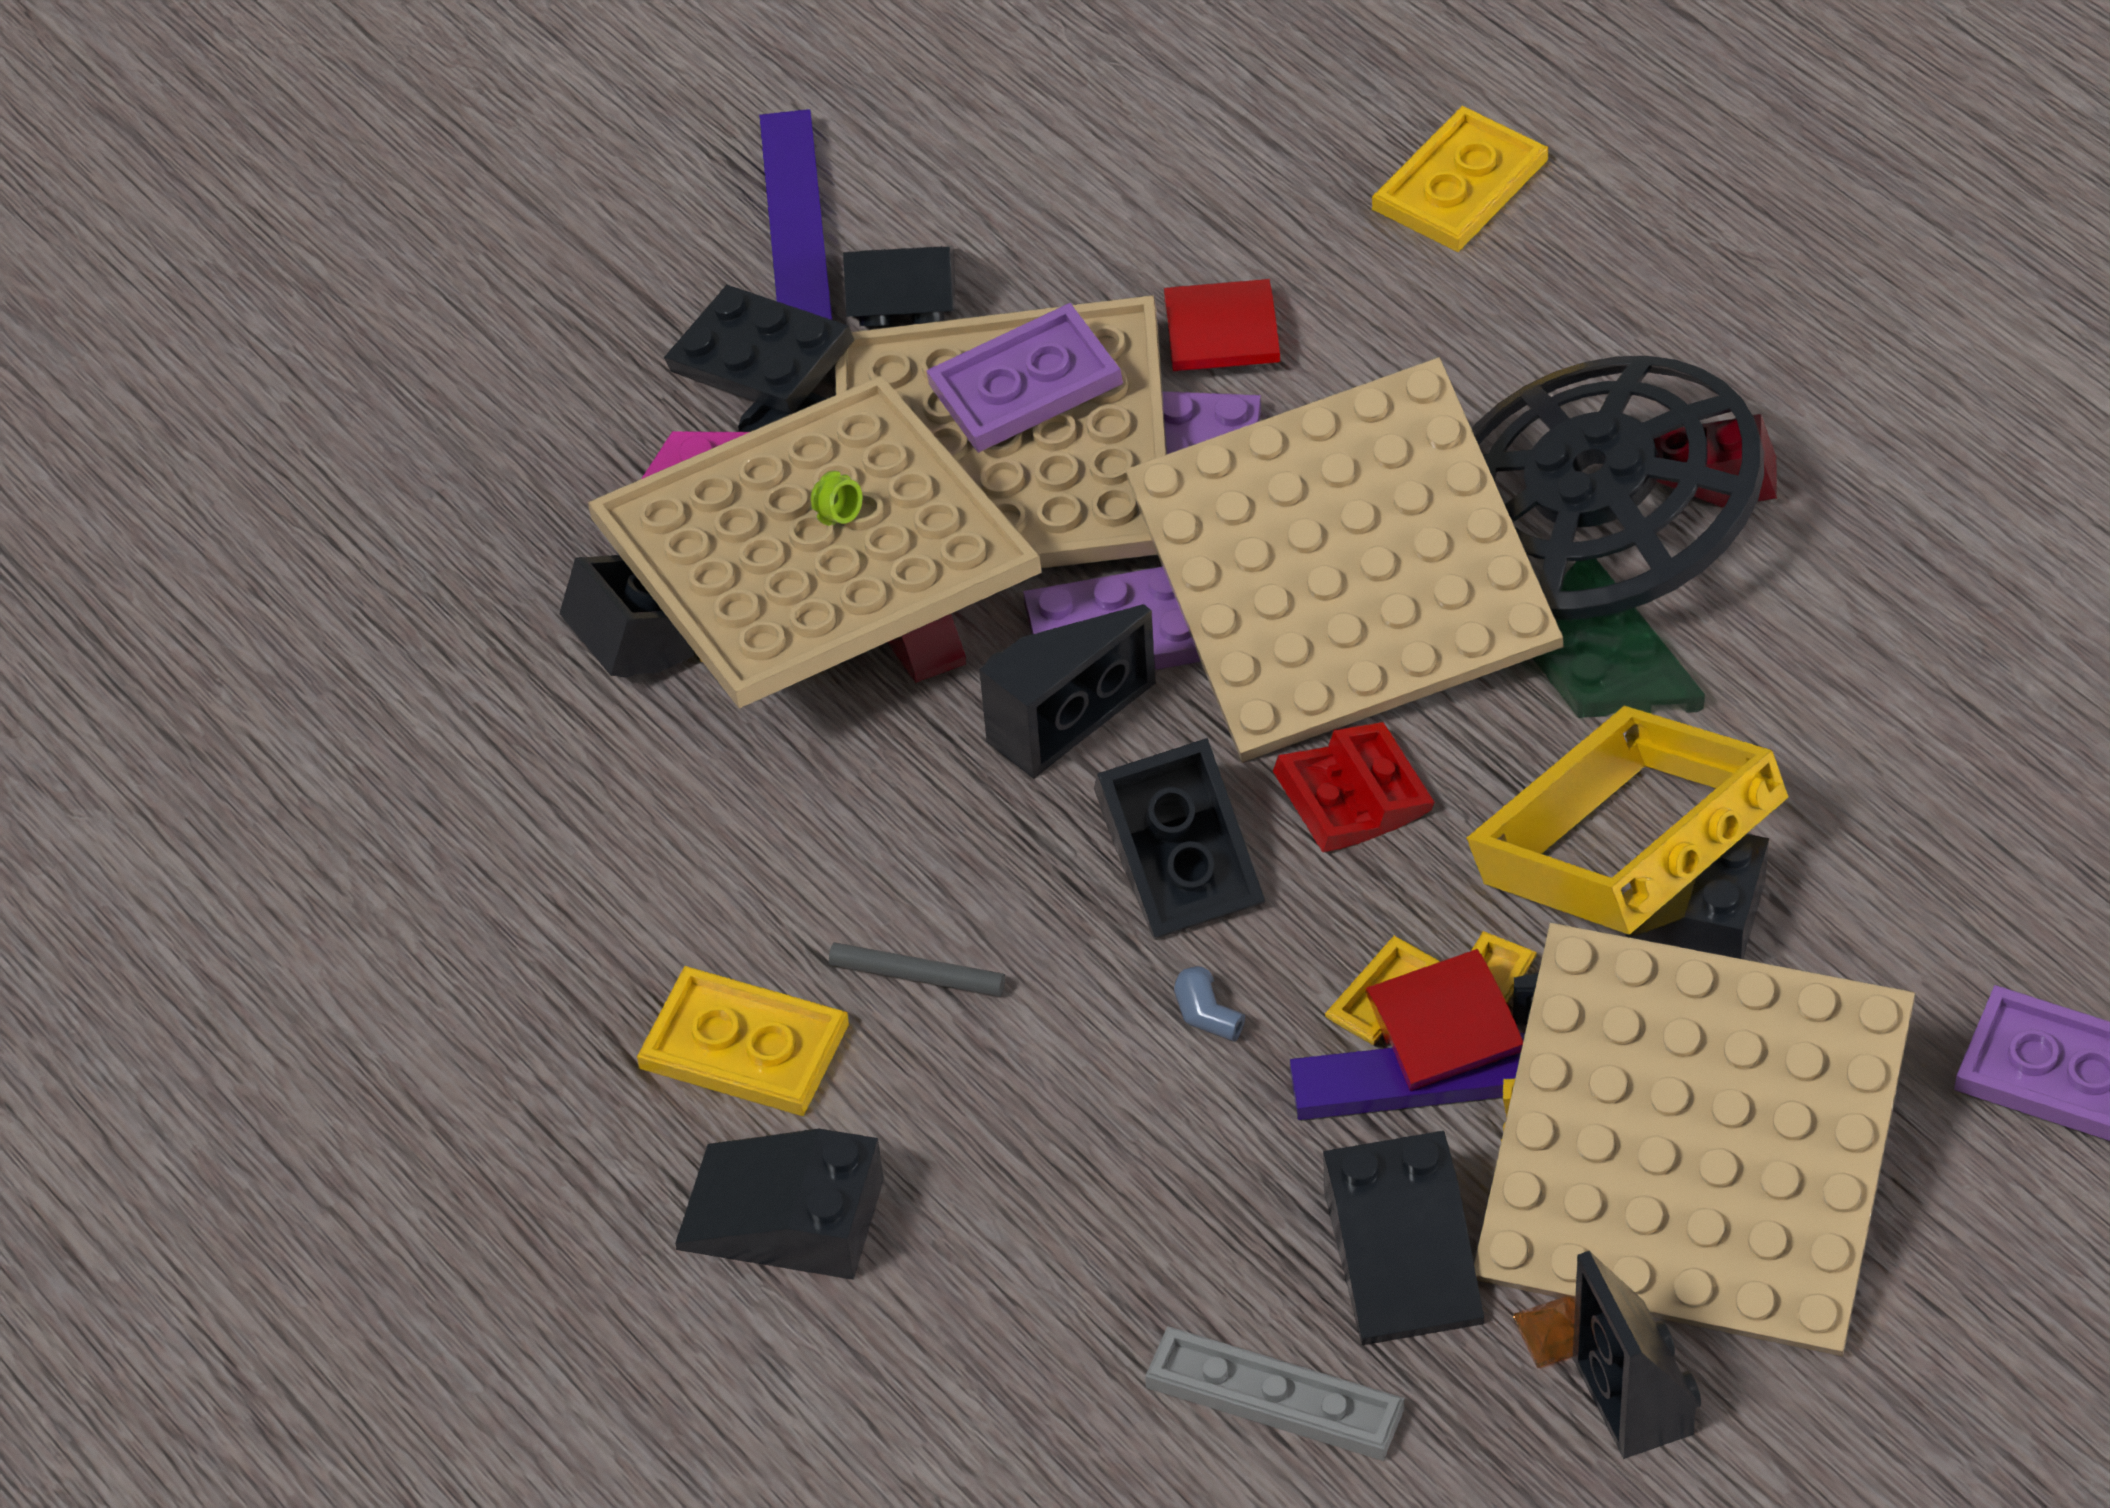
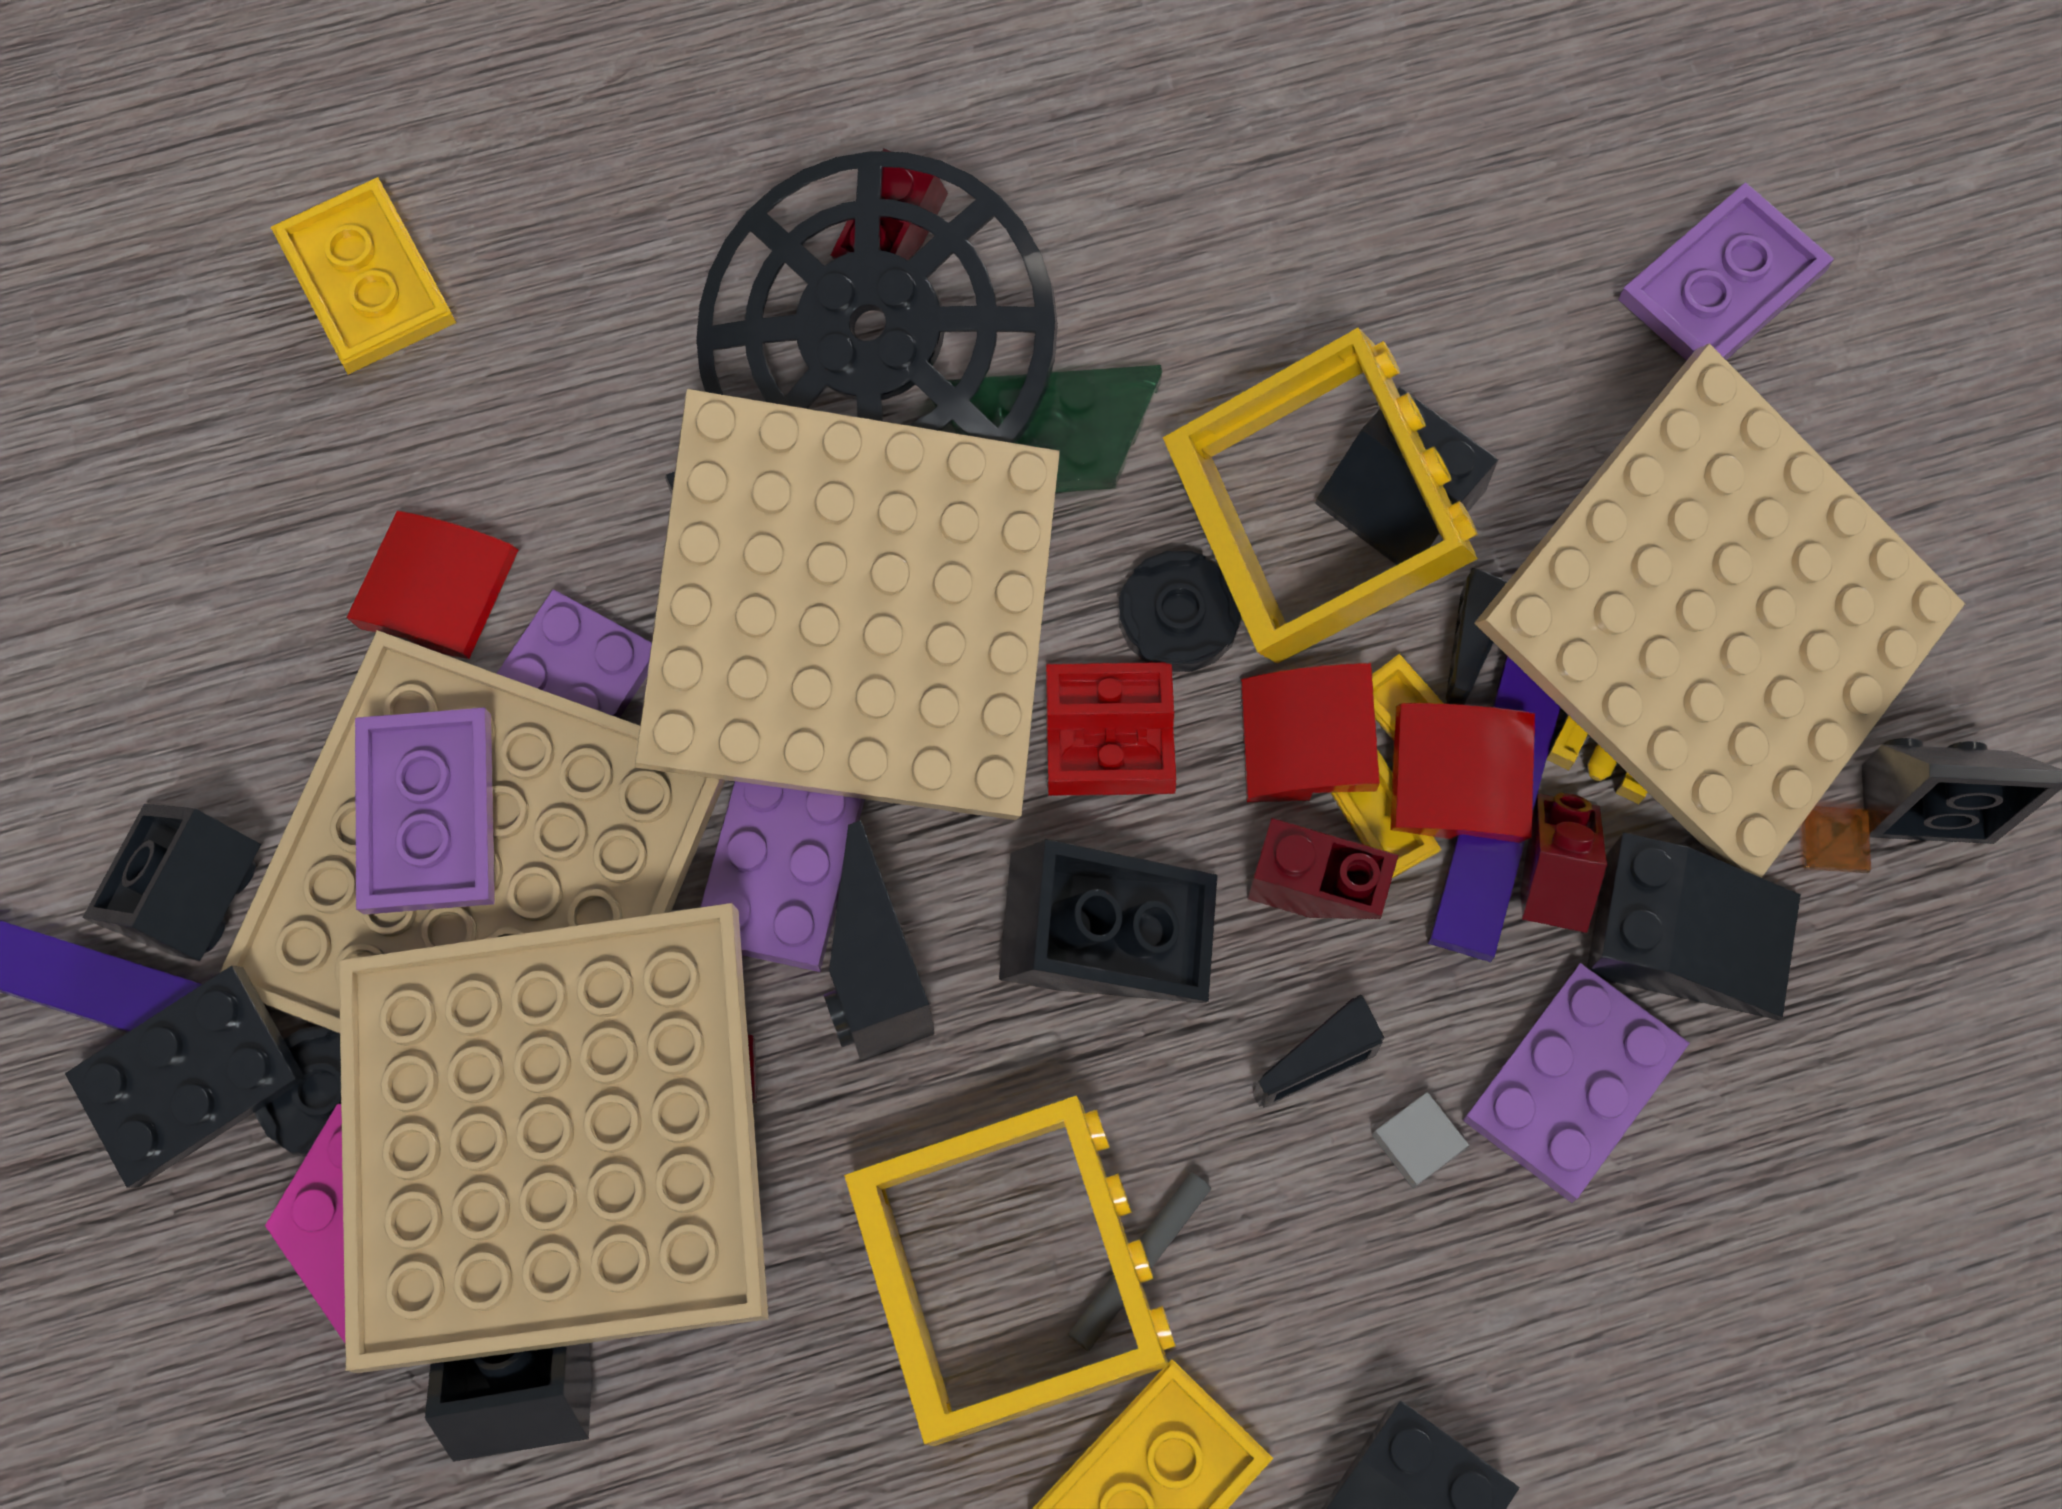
camera: 70 degrees left, 20 degrees up
lime plate [811,471,863,526] -> none
light grey tile [1145,1326,1404,1461] -> none
sand blue arm [1174,966,1245,1042] -> none
none -> yellow window [844,1095,1176,1446]
none -> black tile [1119,551,1242,672]
none -> red slope [1241,663,1380,802]
none -> dark red slope [1248,818,1399,919]
none -> black slope [1253,994,1385,1108]
none -> light grey tile [1372,1092,1469,1189]
none -> medium lavender plate [1462,963,1690,1203]
none -> dark red slope [1521,793,1607,933]

